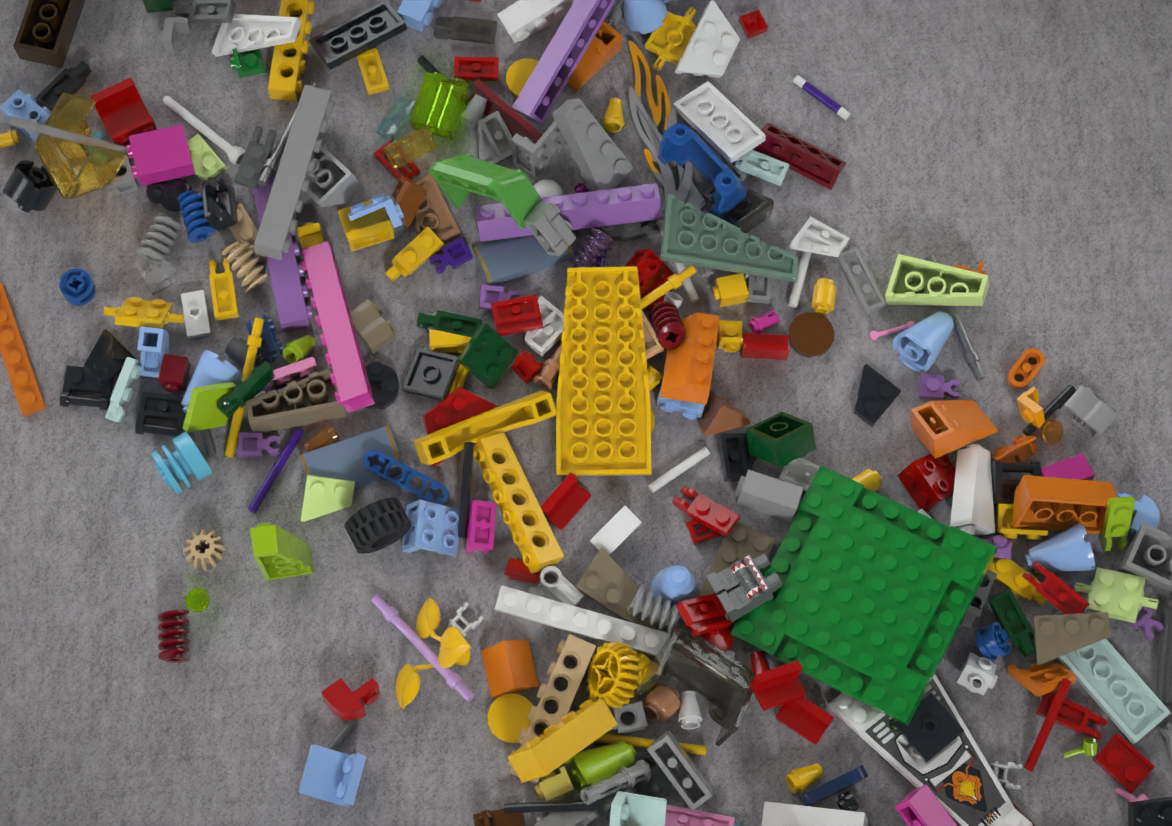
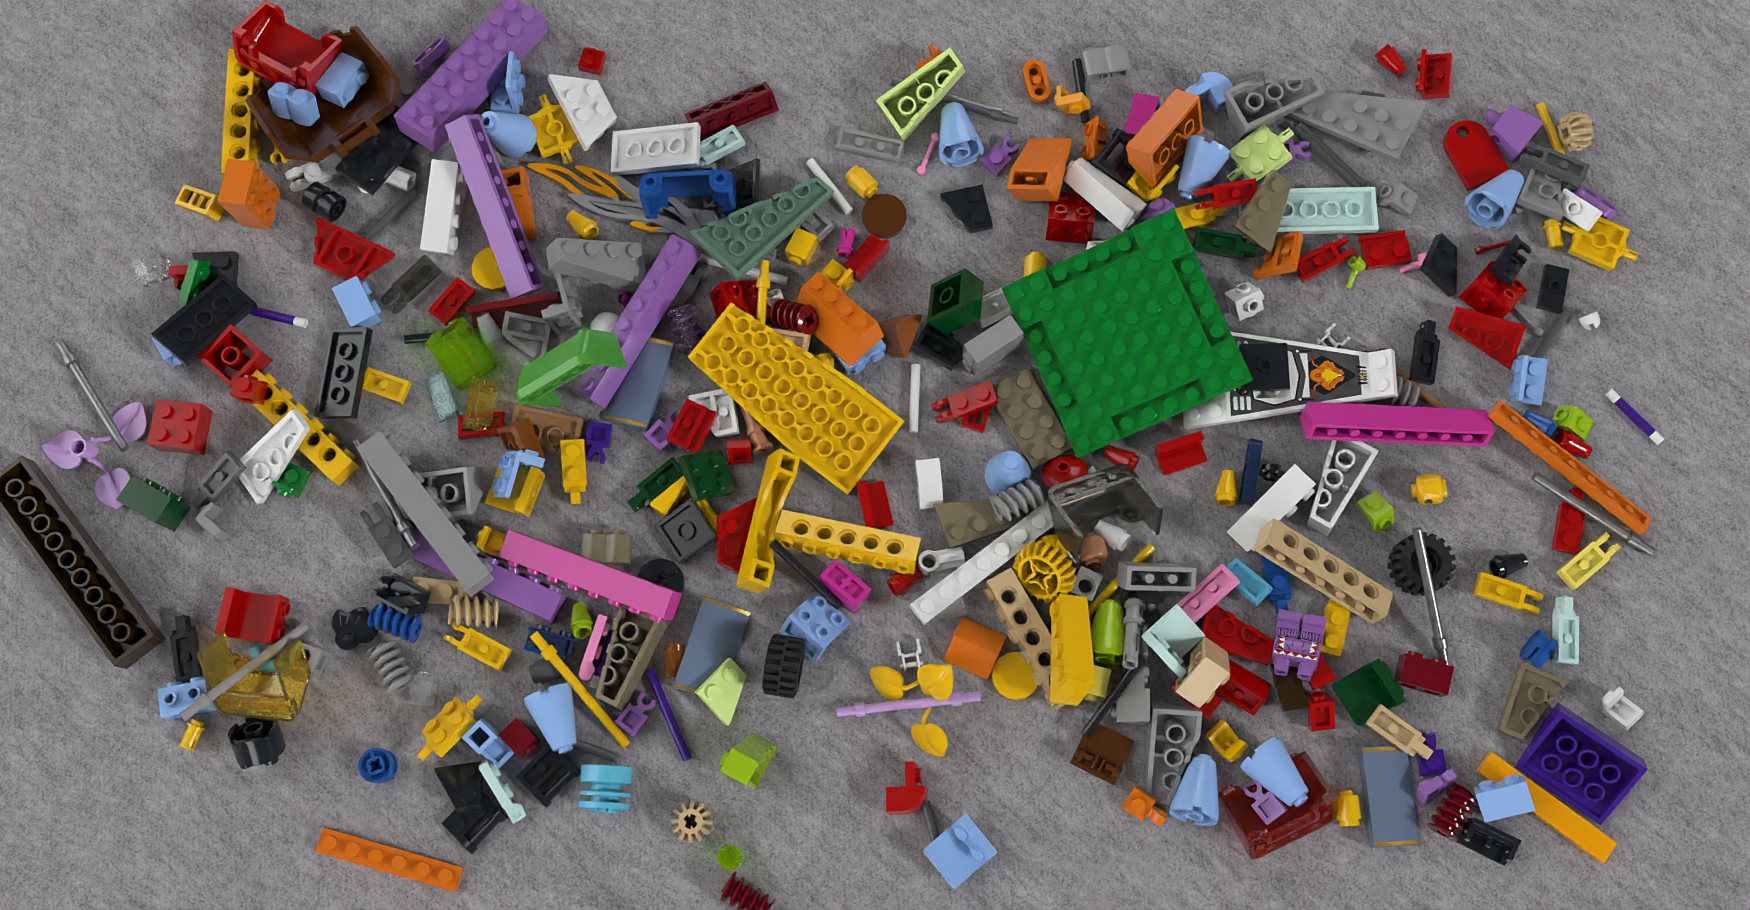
camera: 45 degrees left, 5 degrees up
dark pink brick [126,124,195,186] -> none
white piece [163,96,245,167] -> none
white plate [181,290,211,339] -> none
lime tile [183,382,236,433] -> none
yellowish green wing [187,134,226,182] -> none
dark green hinge [217,361,275,418] -> none
blue beam [363,450,448,505] -> none
light grey brick [524,202,576,256] -> none
red plate [676,593,732,636] -> none
dark grey hips [706,554,782,622] -> none
red panel [750,660,806,711] -> none
white wing [789,216,850,257] -> none
dark purple bar [793,75,851,121] -> none
blue wheel [975,622,1011,661] -> none
red bar [1024,678,1072,772] -> none
clear orange tile [1040,419,1064,444] -> none
lime hinge [1102,496,1135,551] -> none

